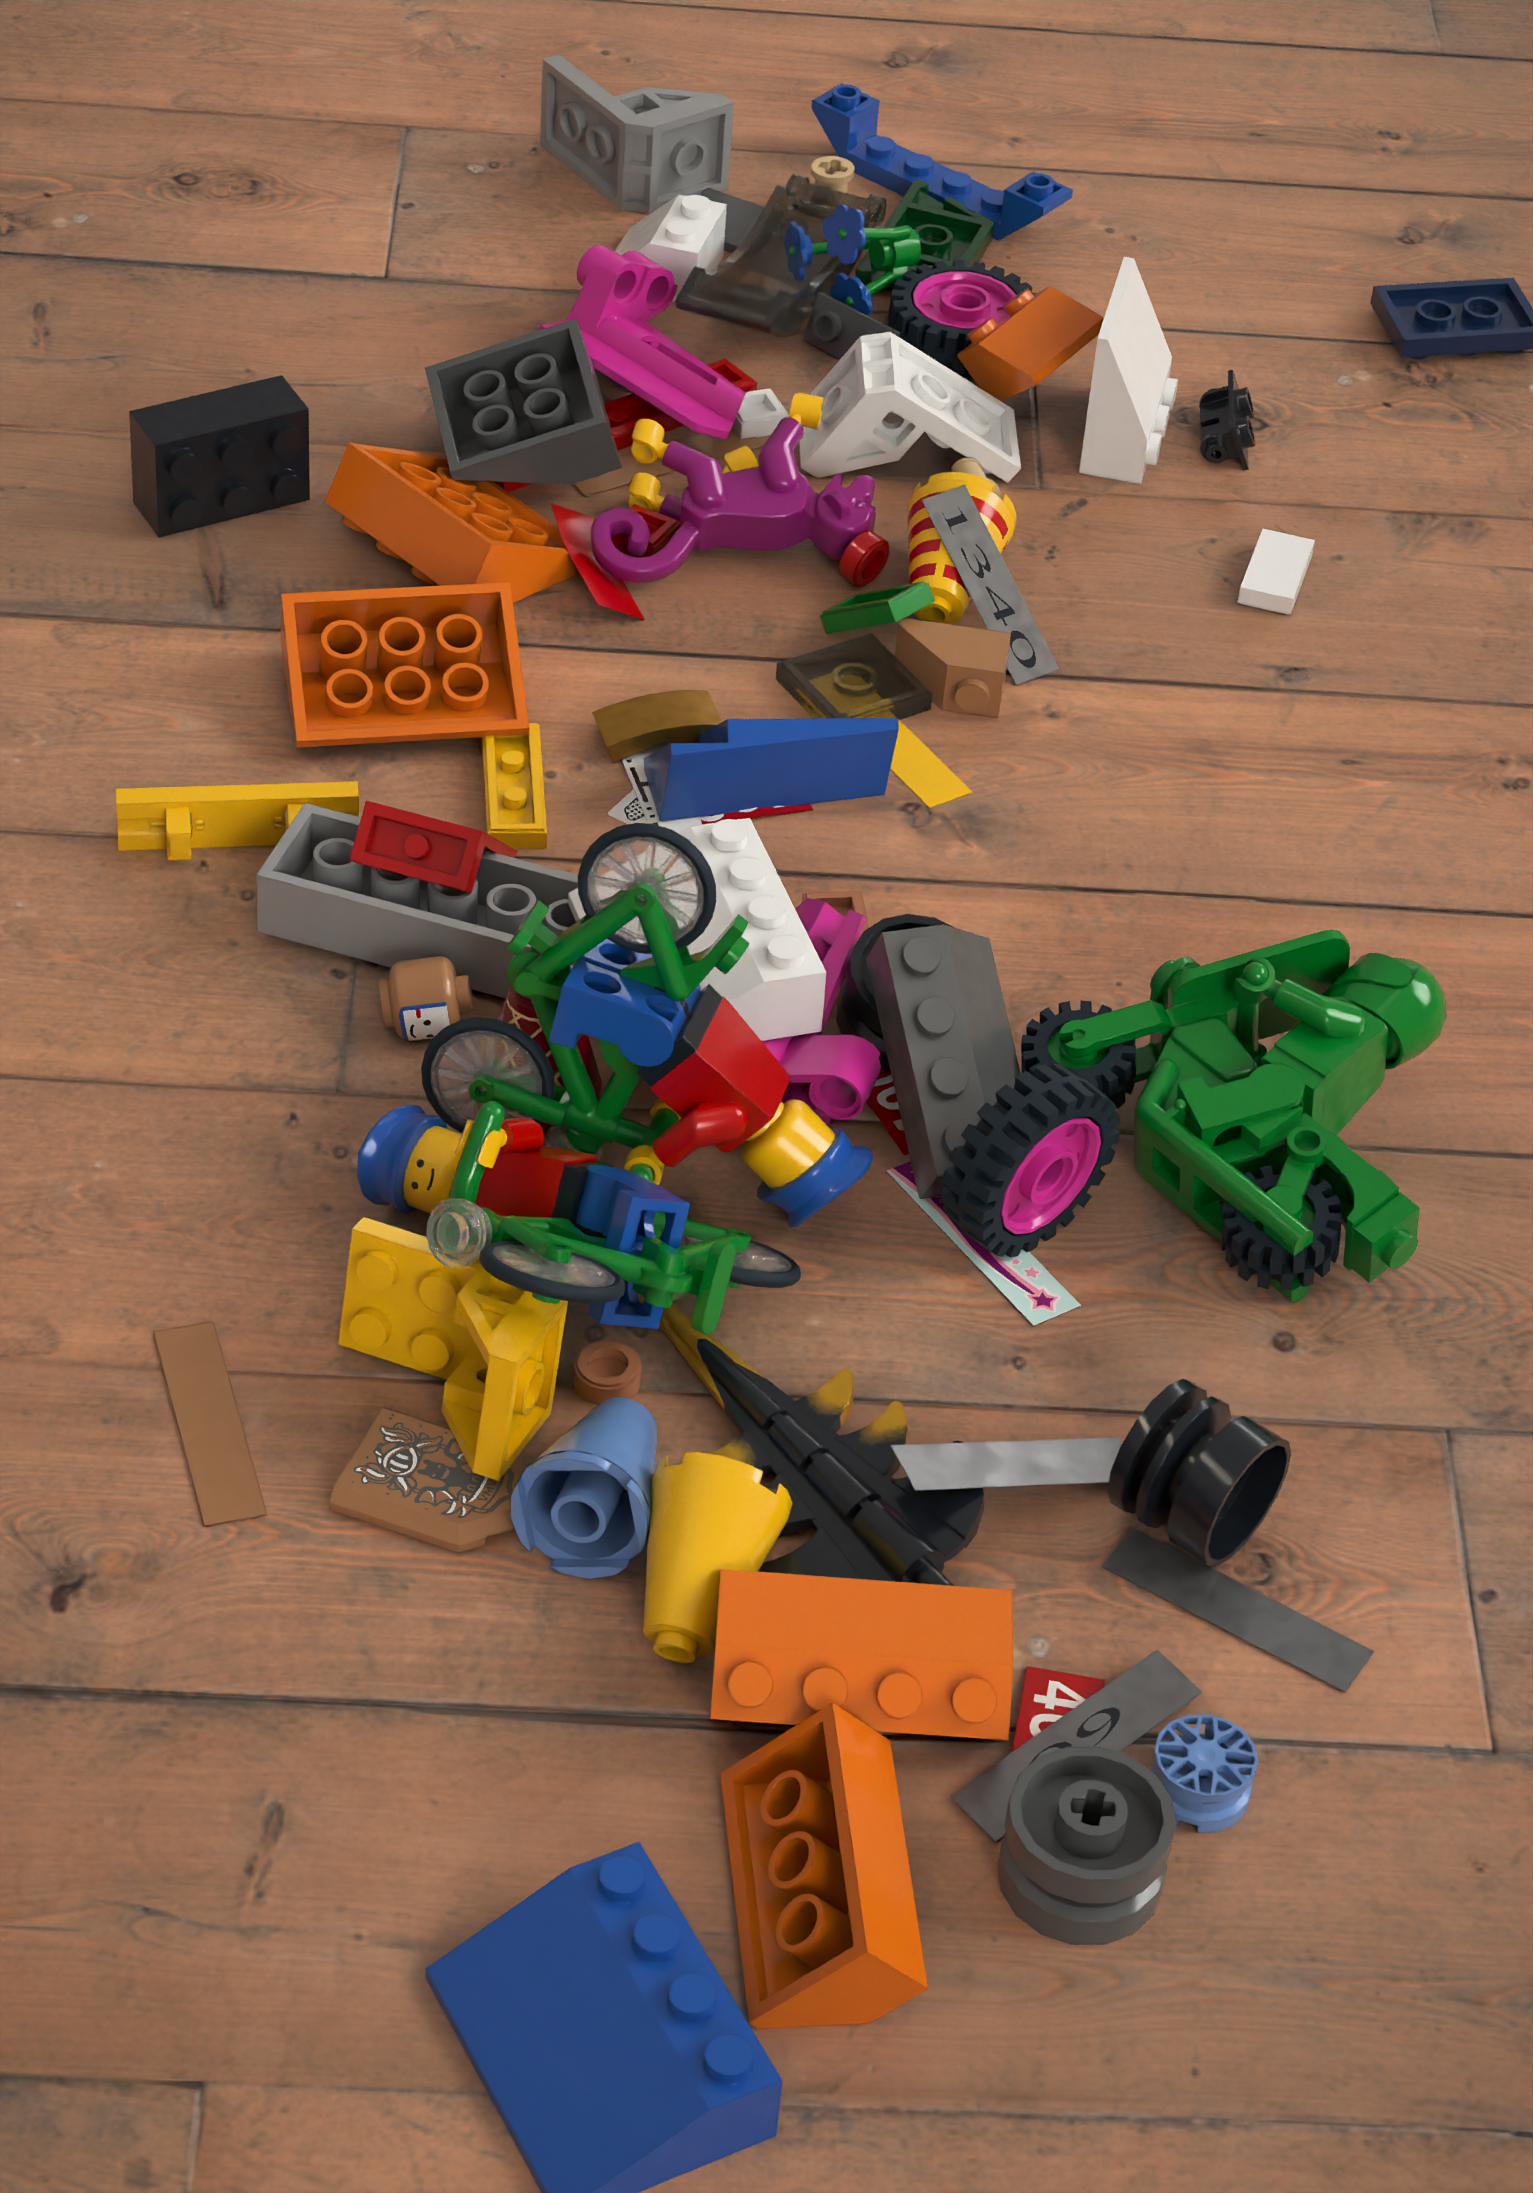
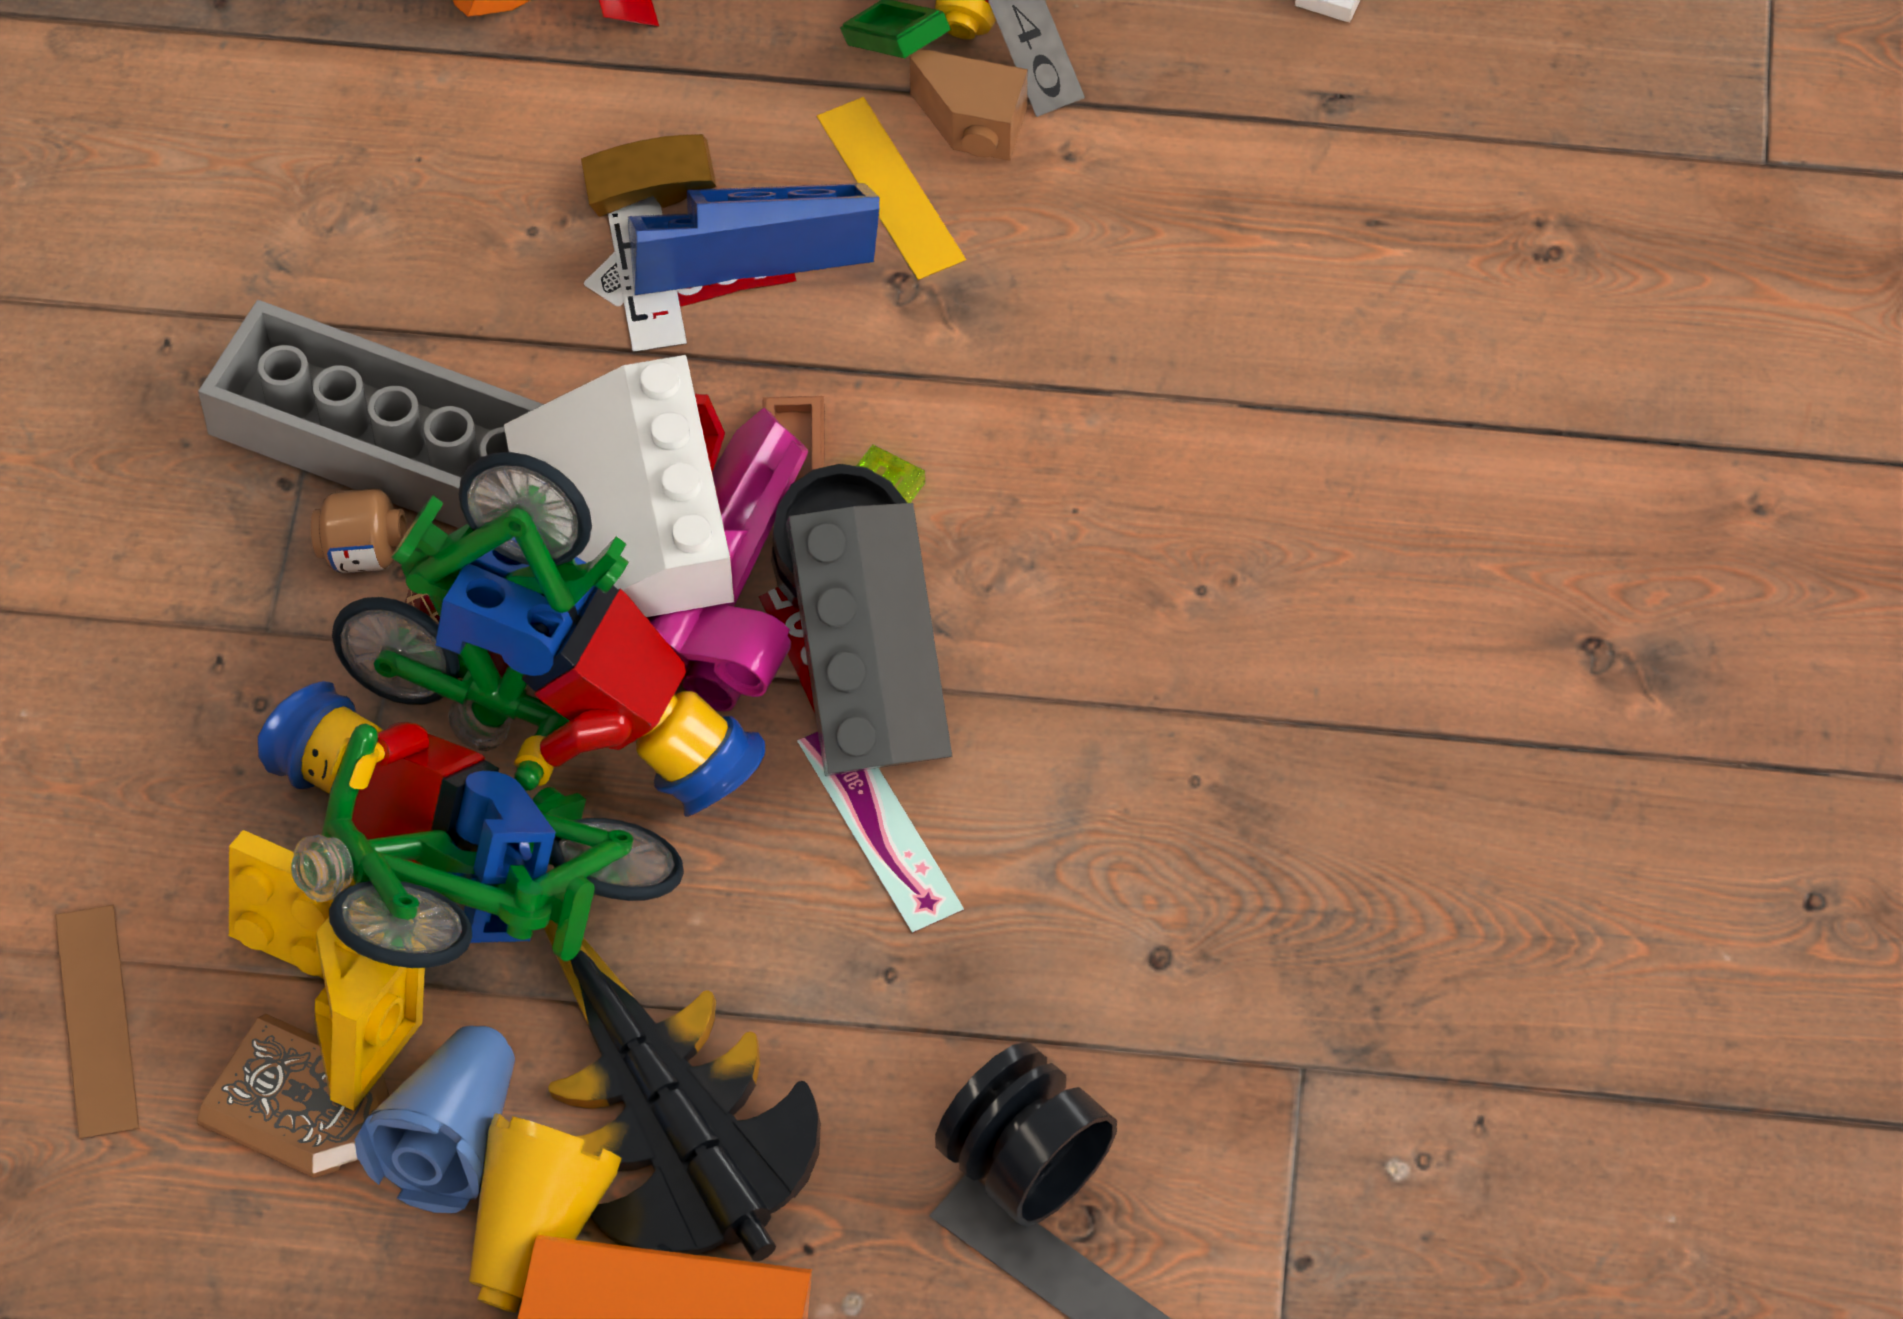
camera: 10 degrees right, 15 degrees up
yellow hinge [116,781,359,860] -> none
orange slope [280,582,530,748] -> none
red panel [349,801,517,894] -> none
yellow tile [481,723,547,849] -> none
nougat tile [573,1340,642,1405] -> none
clear smoke tile [776,633,933,720] -> none
flat silver sticker [890,1437,1123,1491] -> none
black wheel [941,1063,1121,1257] -> none
green piece [1021,929,1446,1303] -> none

